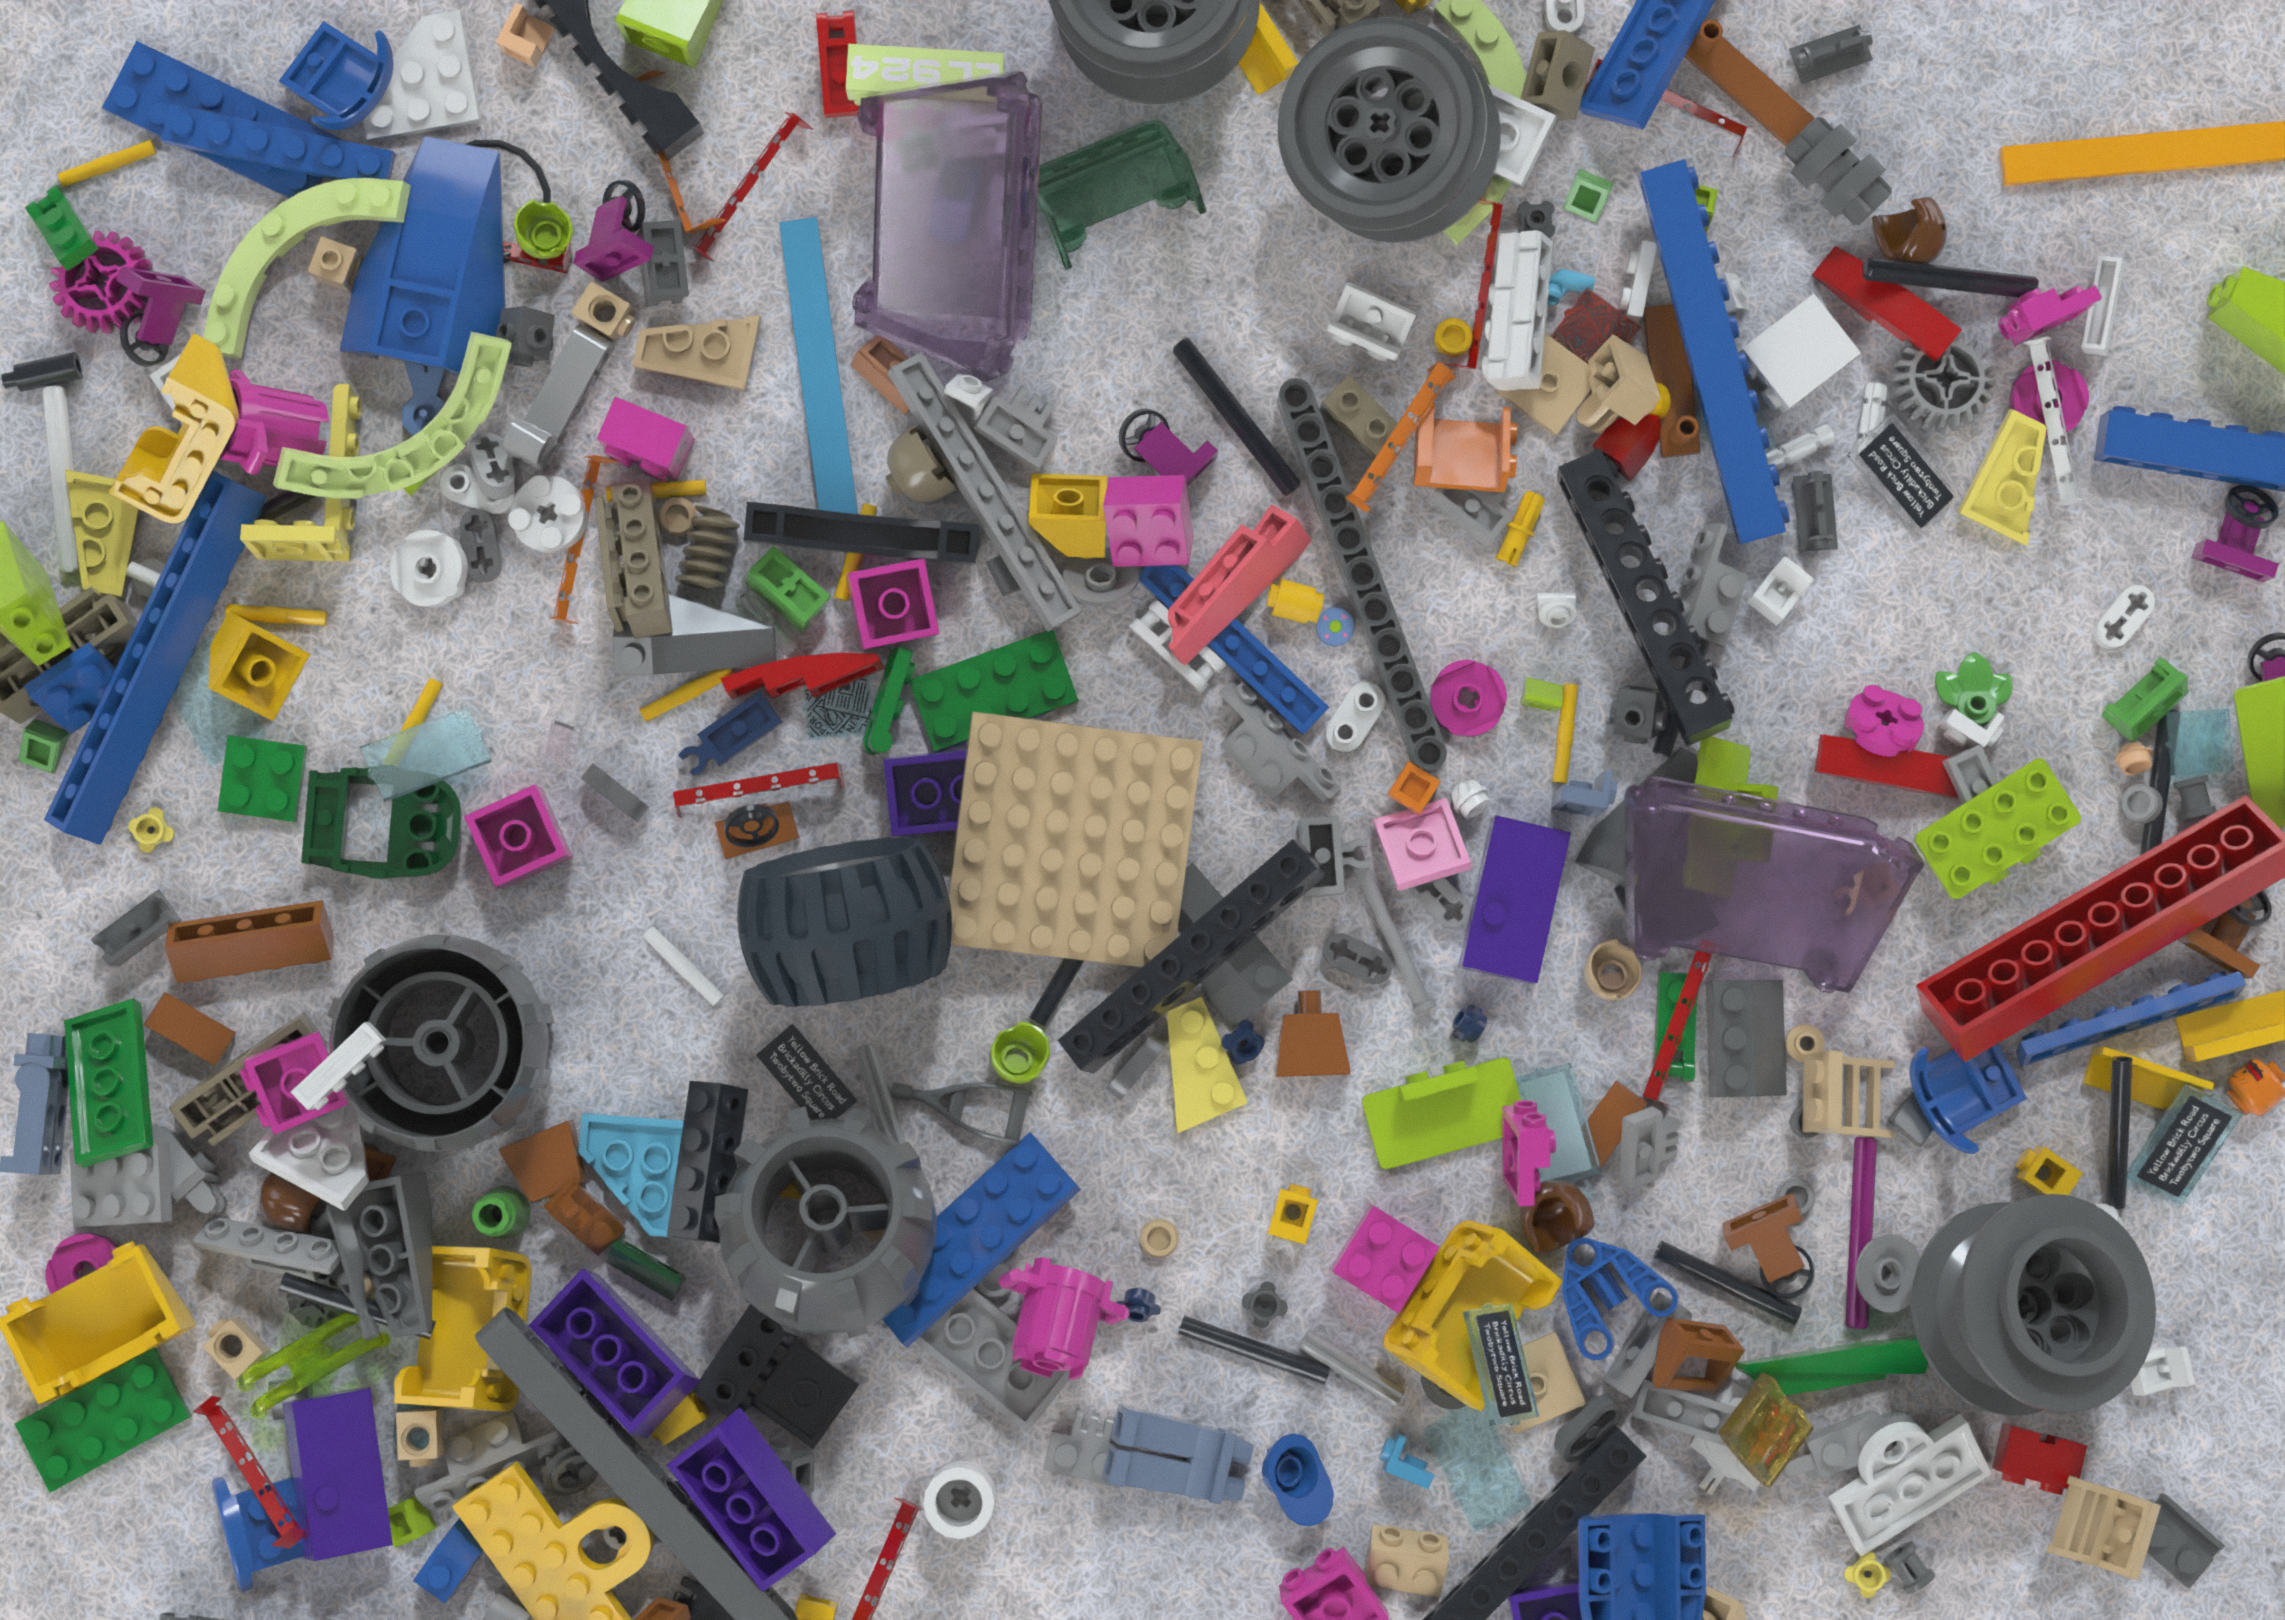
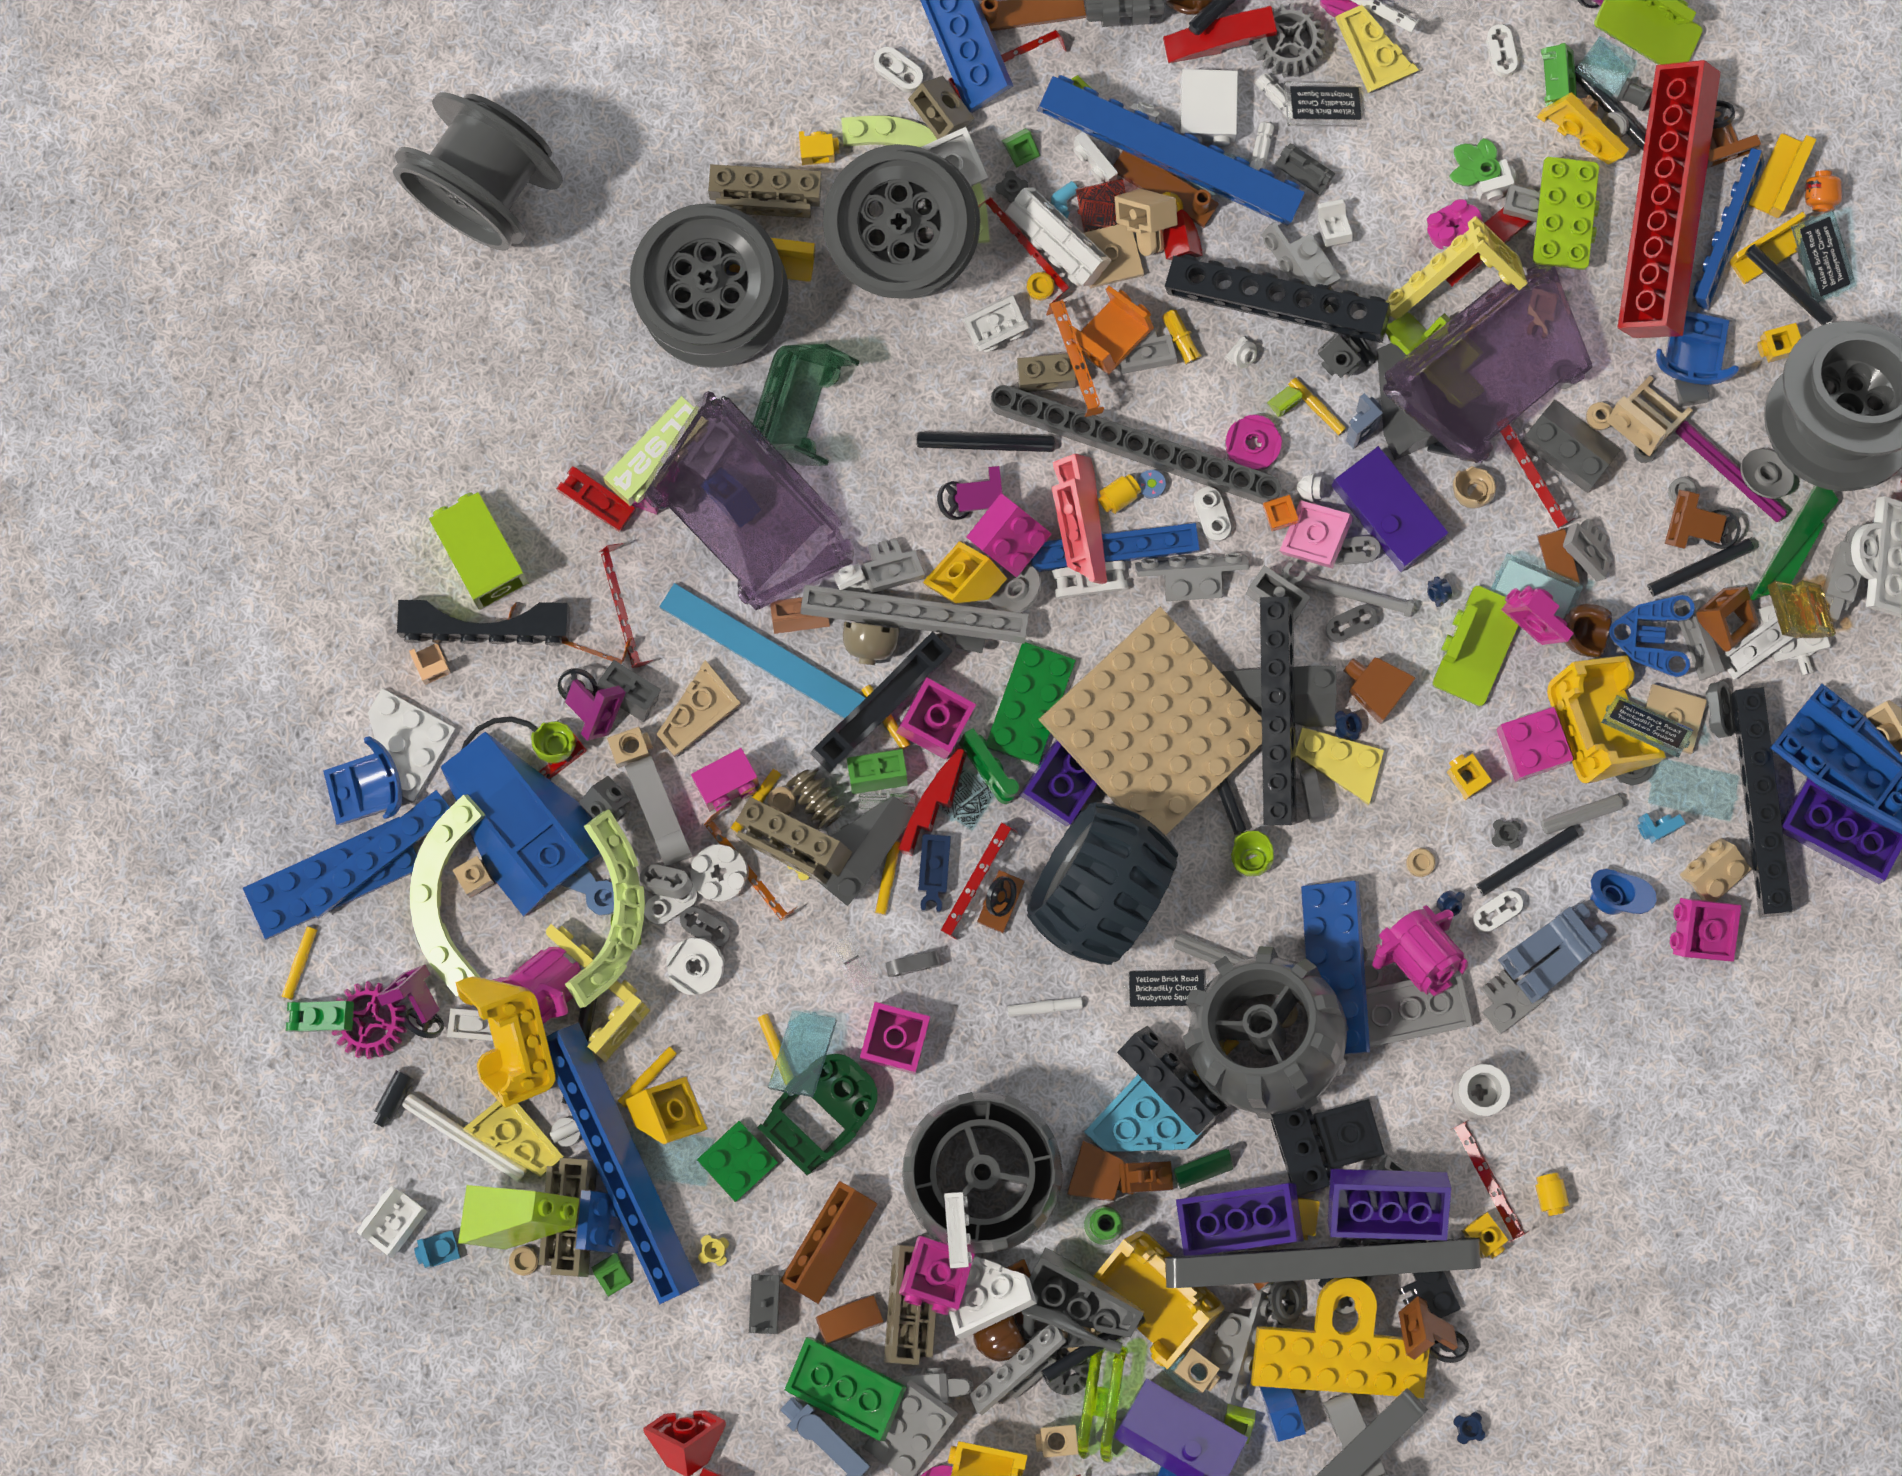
camera: 45 degrees left, 5 degrees down
dark grey piece [891,1082,1032,1145] -> none
green plate [1654,972,1697,1082] -> none
none -> light yellow bracket [1386,216,1528,319]
none -> white beam [1473,891,1523,932]
none -> yellow wing [1536,92,1629,165]

